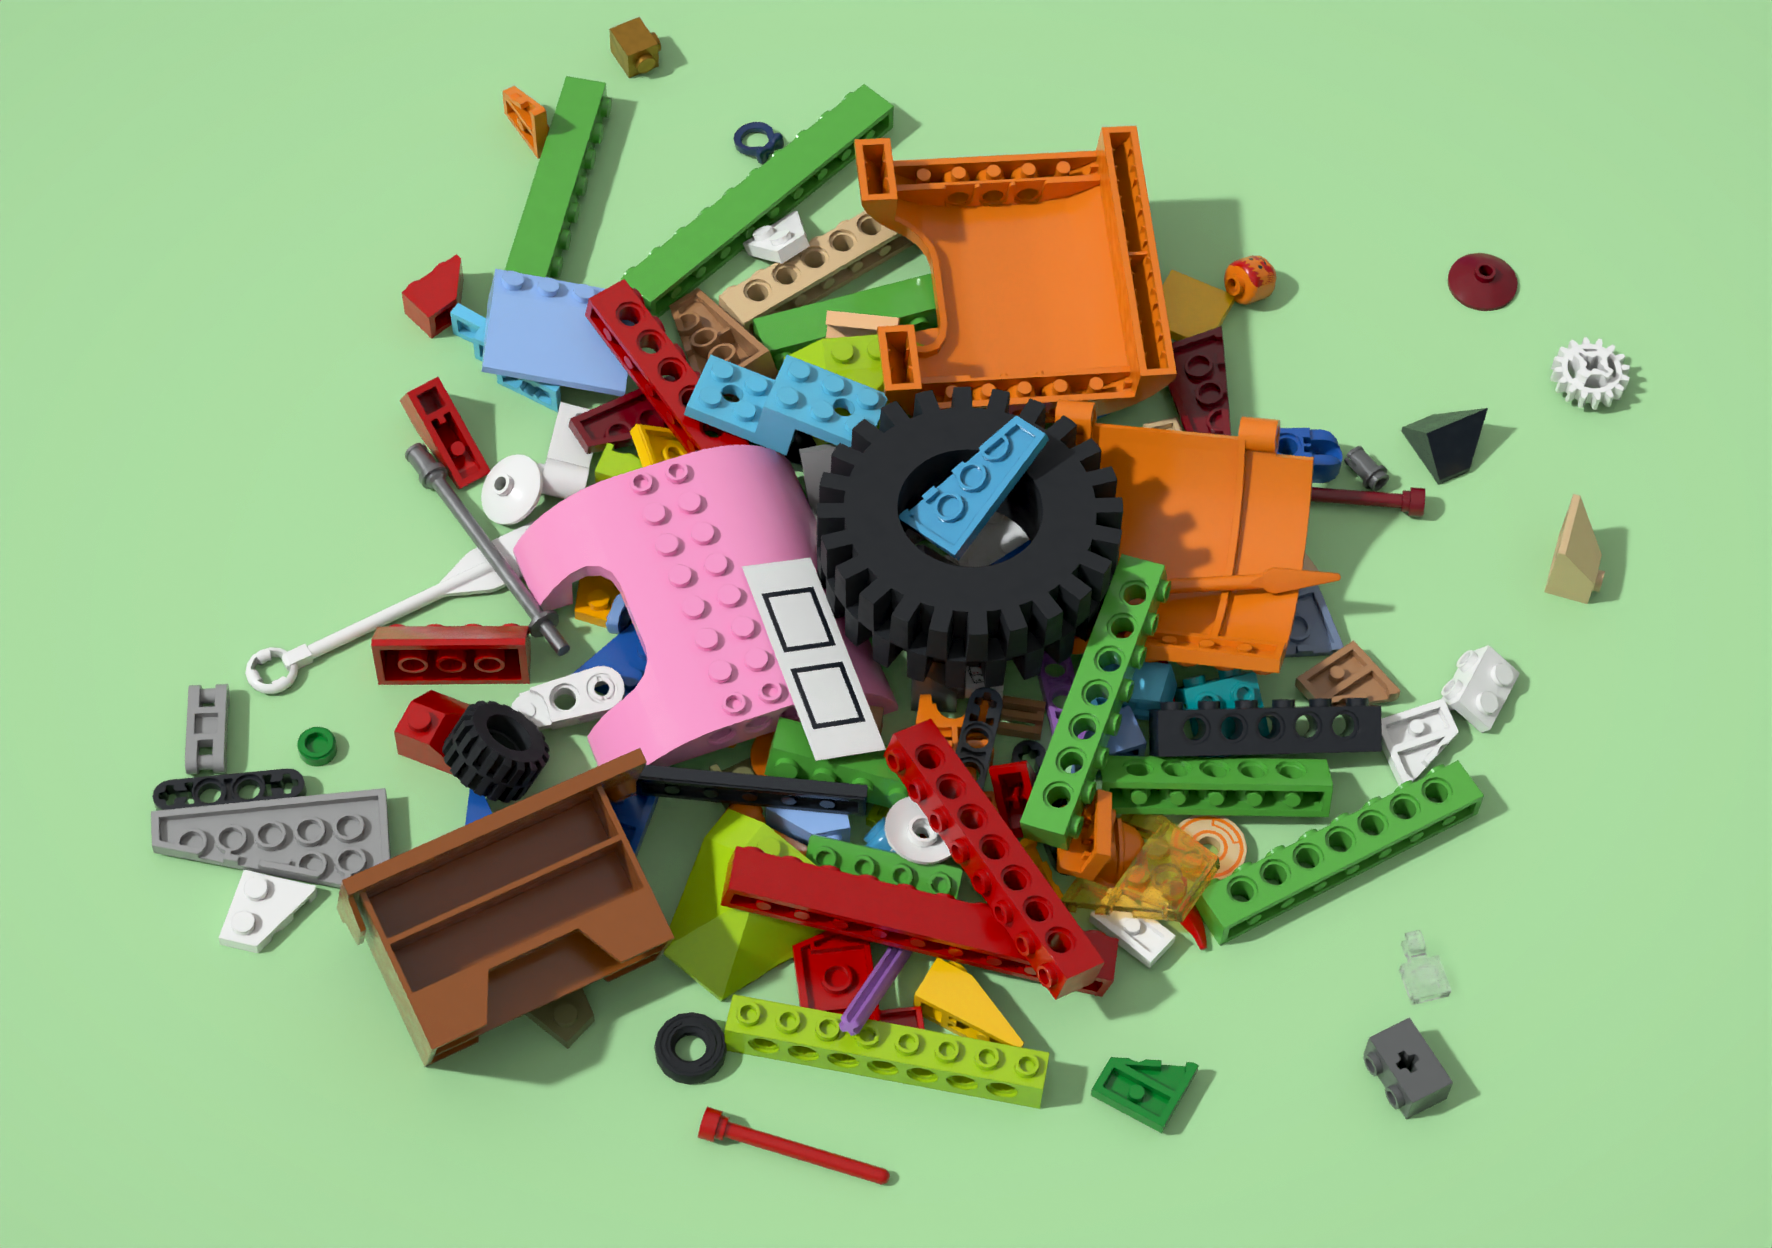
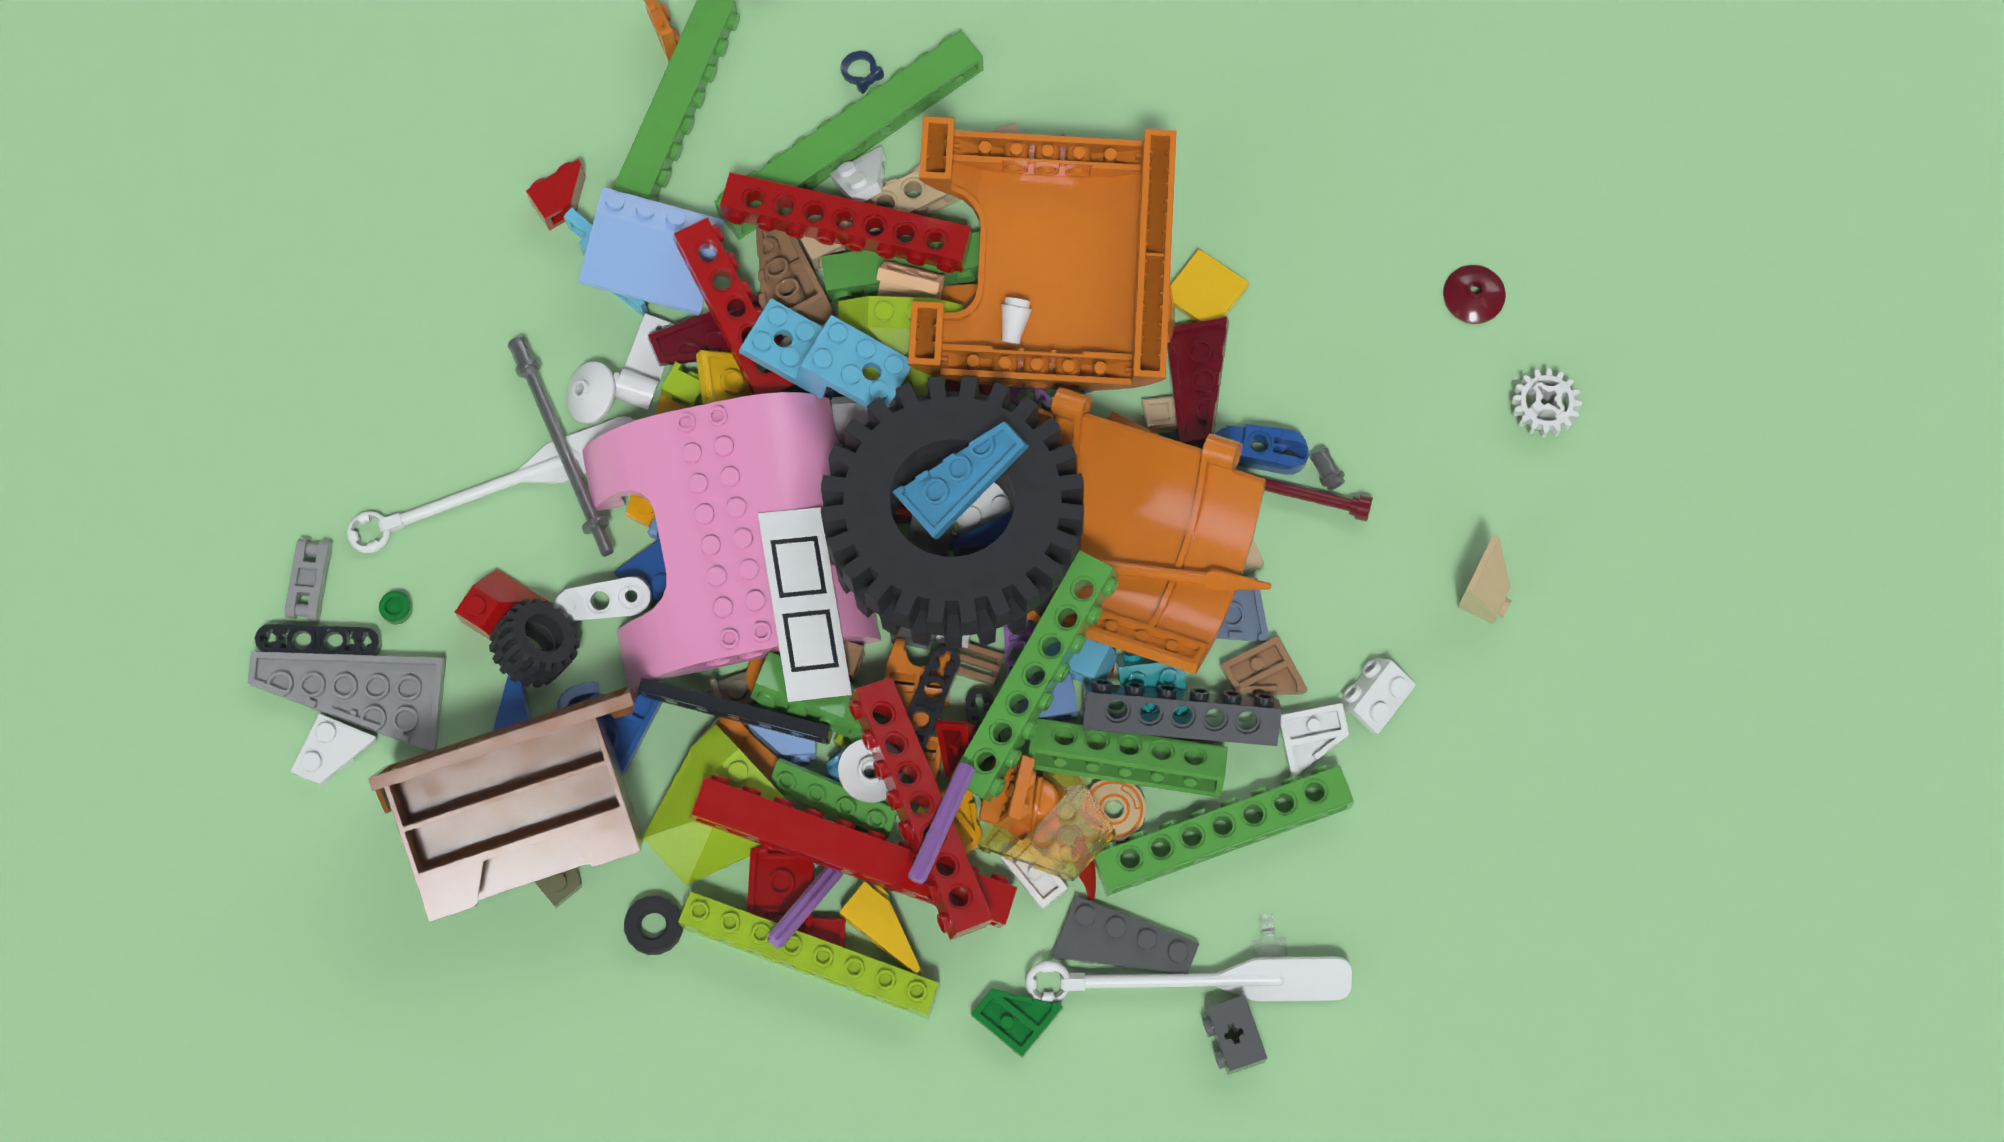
camera: 15 degrees right, 15 degrees up
red slope [371,623,531,685] -> none
red slope [400,377,491,489] -> none
red piece [698,1107,890,1185] -> none
orange head [1224,255,1276,305] -> none
black slope [1401,408,1488,485] -> none
none -> red brick [720,172,972,273]
none -> medium lavender axle [908,762,975,884]
none -> white cone [1001,297,1032,344]
none -> white piece [1025,956,1352,1003]
none -> dark grey wing [1052,896,1199,974]

